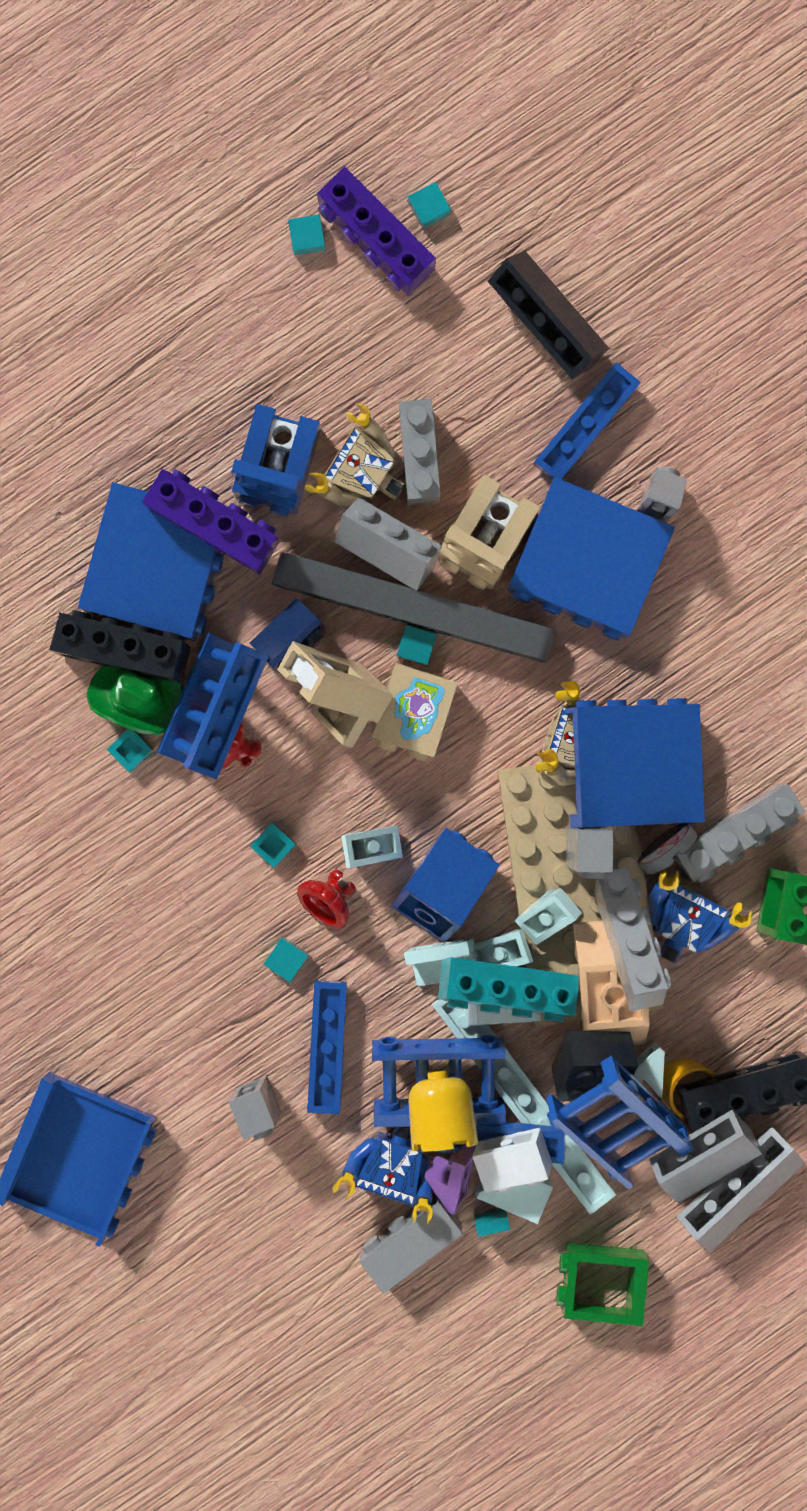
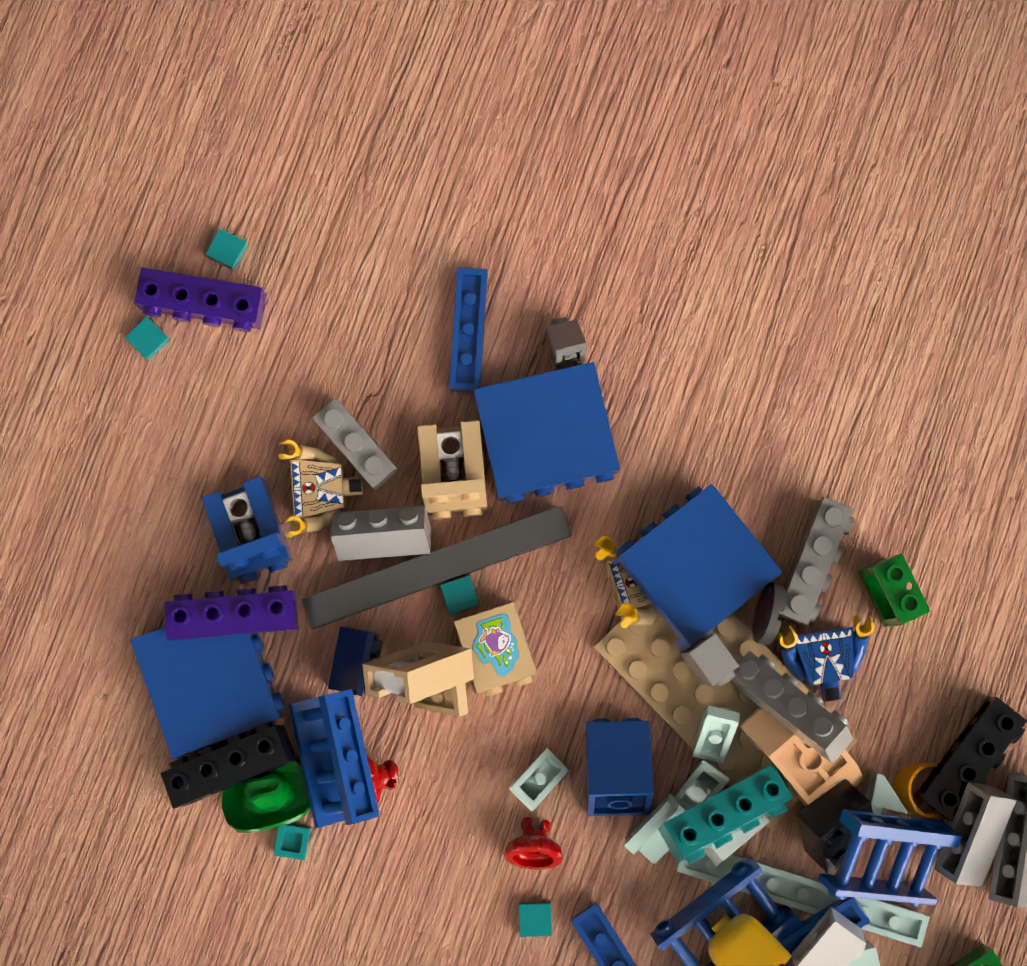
camera: 40 degrees left, 5 degrees down
teal tile [250,822,296,868] -> none
black brick [487,251,610,380] -> none

